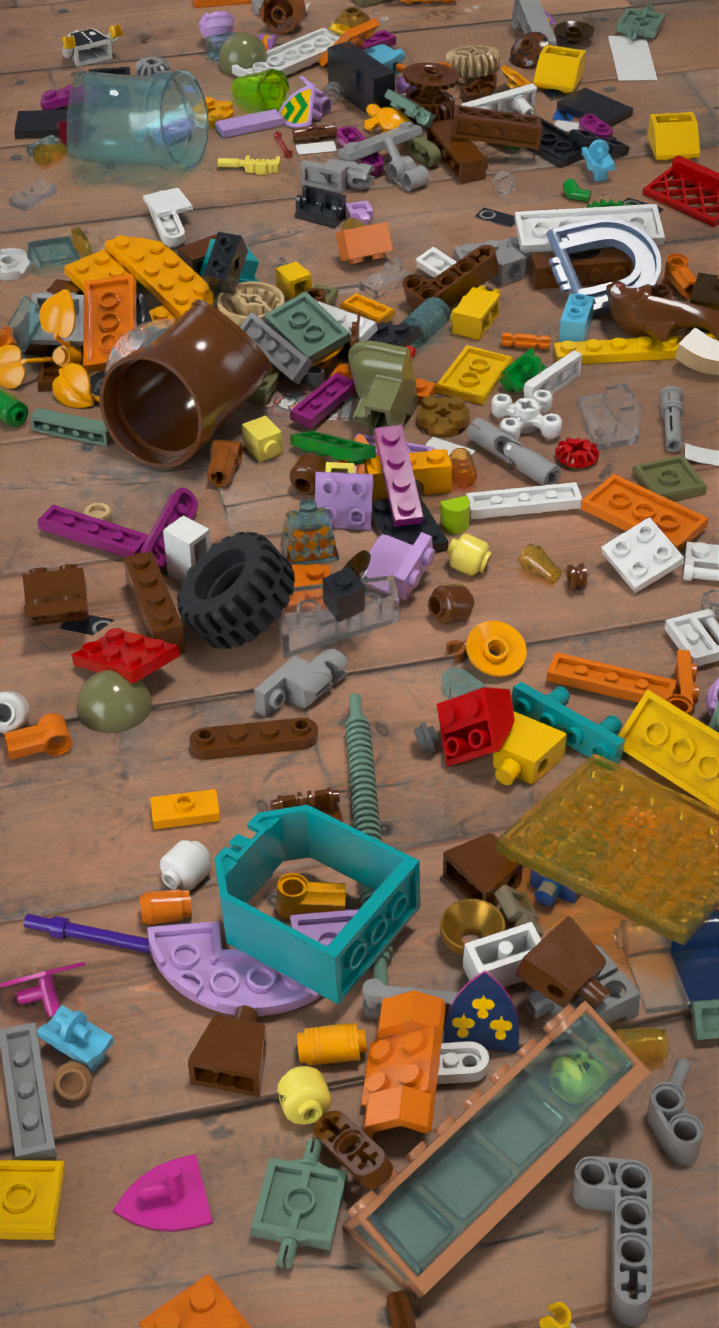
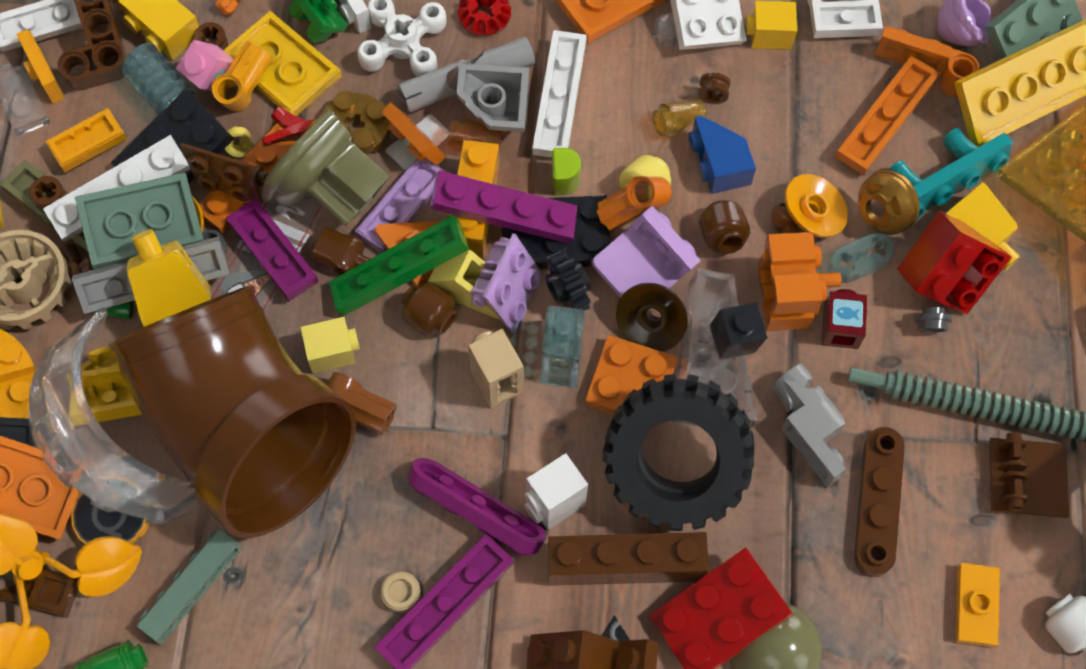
camera: 75 degrees left, 25 degrees up
none -> light orange plate [16,29,64,104]
none -> yellow torso [127,229,211,327]
none -> bright pink brick [176,40,234,91]
none -> reddish brown bush [194,22,228,50]
none -> light orange piece [212,40,274,112]
none -> reddish brown piece [310,226,370,275]
none -> orange plate [381,102,446,166]
none -> light grey slope [456,63,529,132]
none -> tan brick [468,329,524,409]
none -> black gear [545,250,591,316]
none -> orange piece [596,176,672,231]
none -> blue slope [688,116,756,194]
none -> yellow brick [745,1,797,50]
none -> orange brick [758,232,842,331]
none -> dark red brick [822,289,867,349]
none -> pearl gold piece [858,170,920,235]

